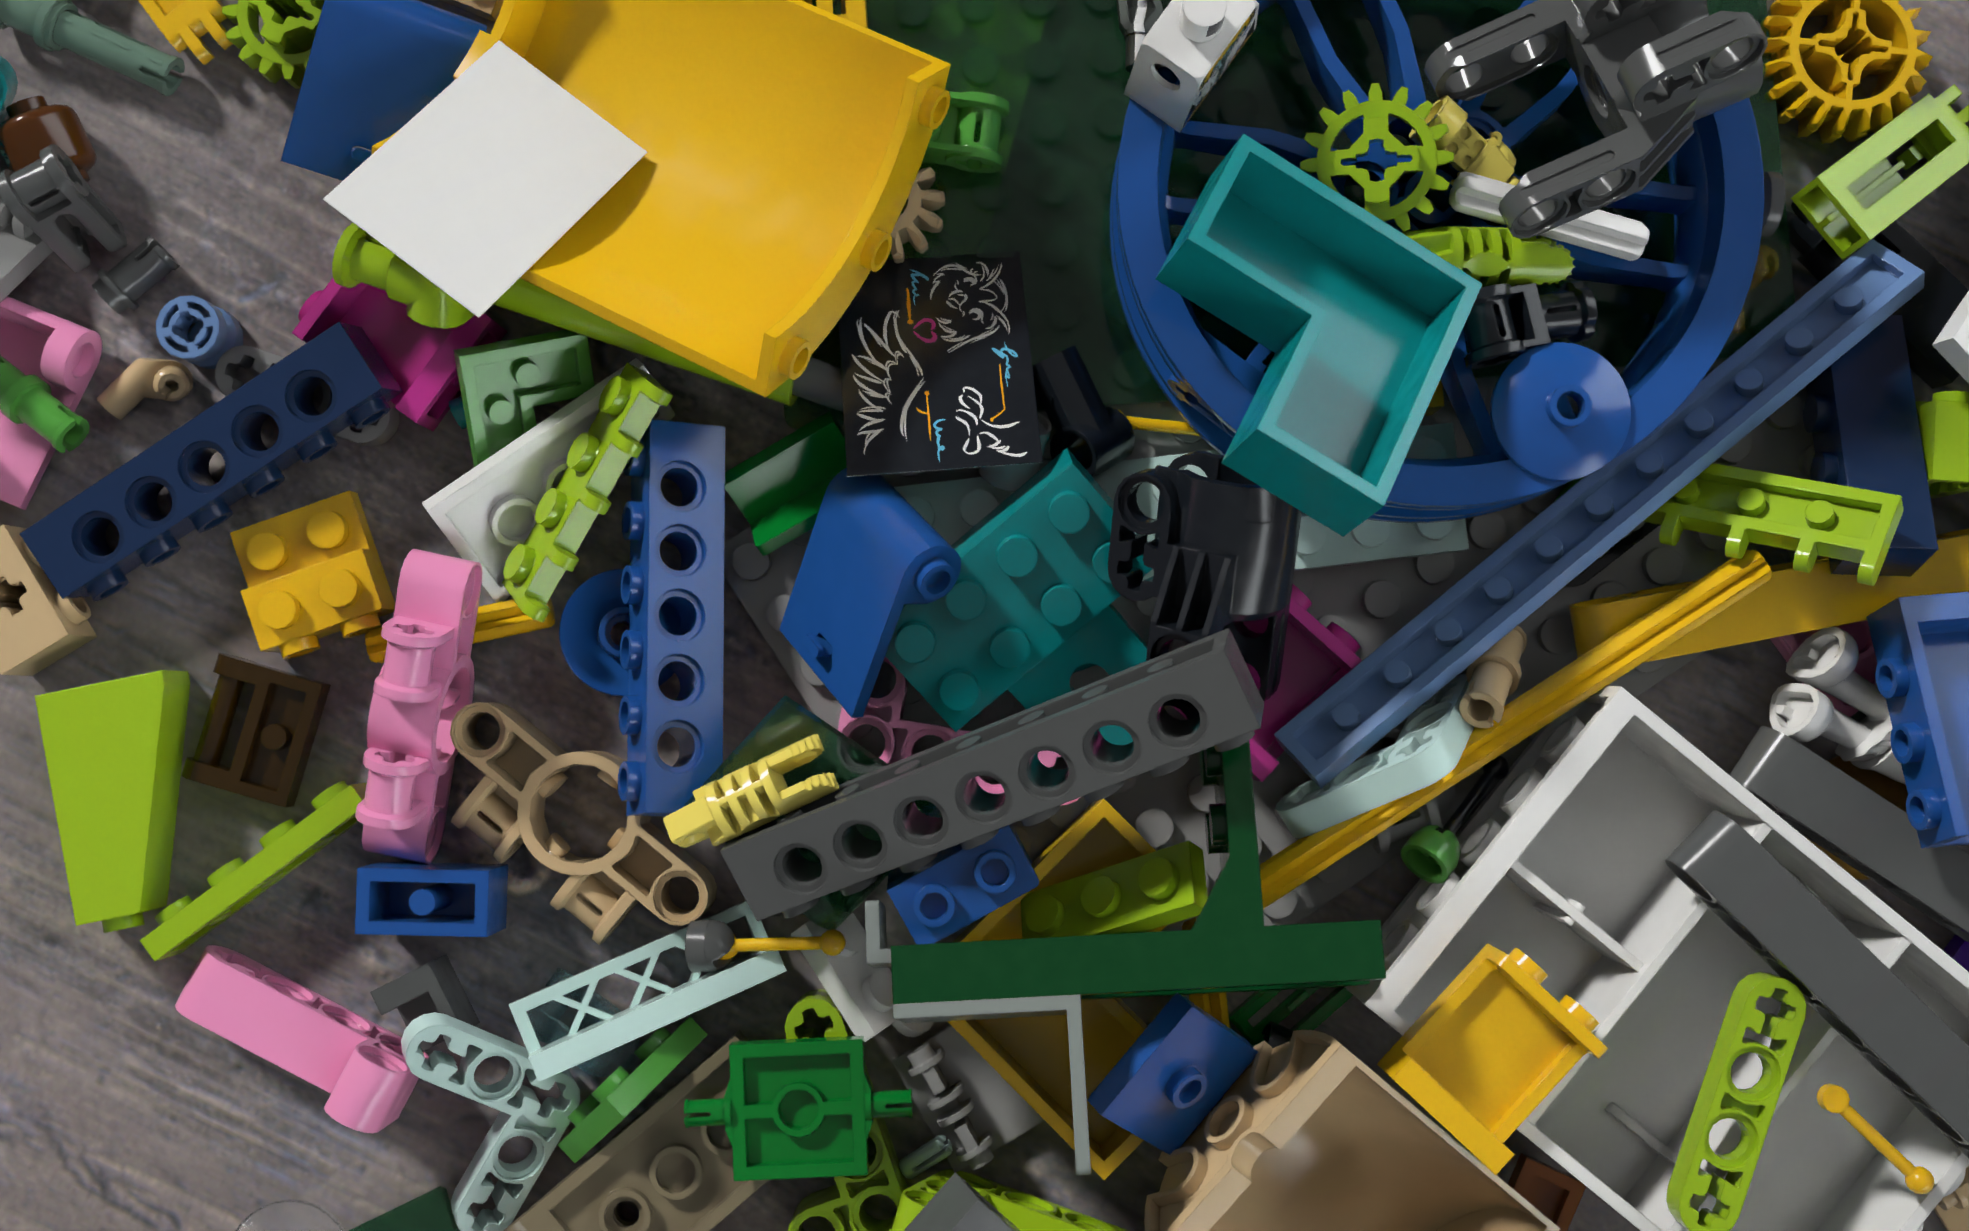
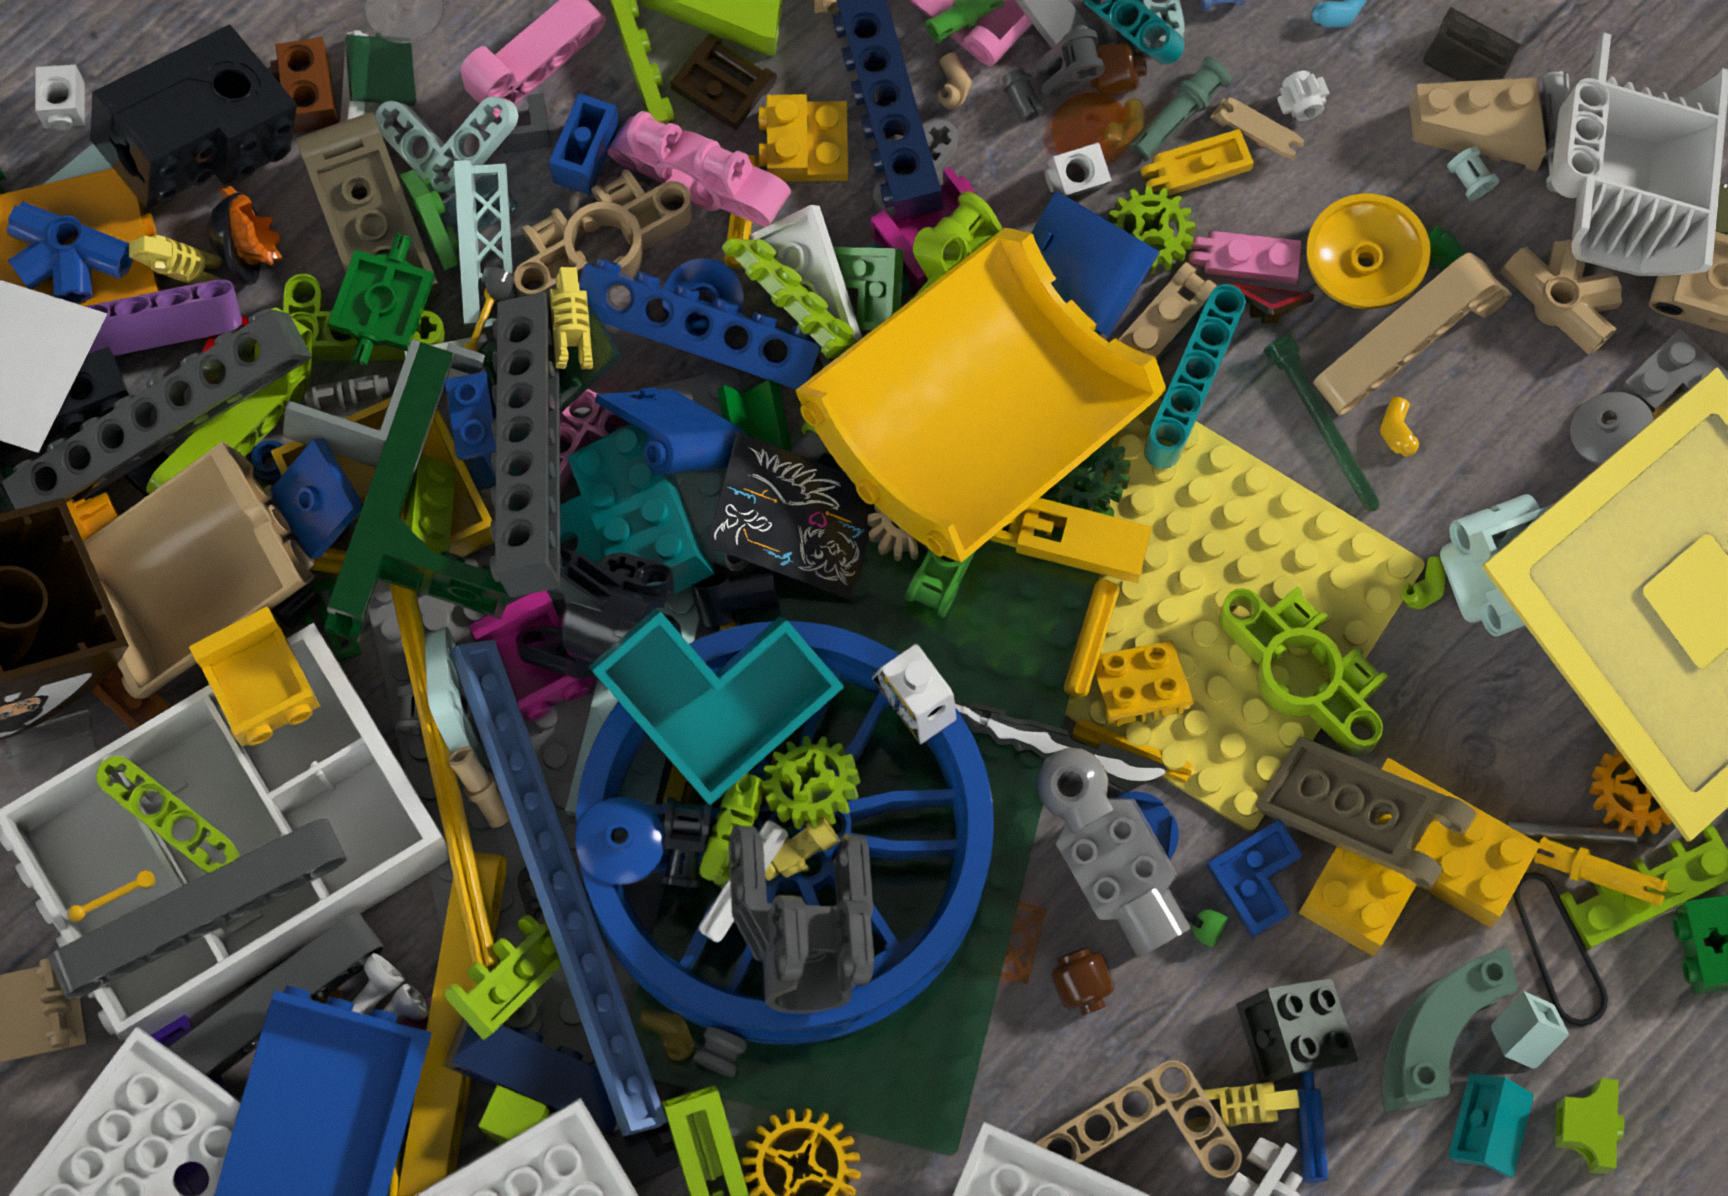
camera: 105 degrees right, 15 degrees down
medium blue wheel [156,295,243,369] -> none
white sticker [323,40,648,318] -> none
light aqua piece [899,1135,953,1179] -> none
bright green hinge [1401,755,1509,884] -> none
none -> blue plate [249,440,283,481]
none -> white brick [1044,142,1111,198]
none -> clear orange dish [1052,93,1132,165]
none -> clear yellow arm [1103,98,1144,148]

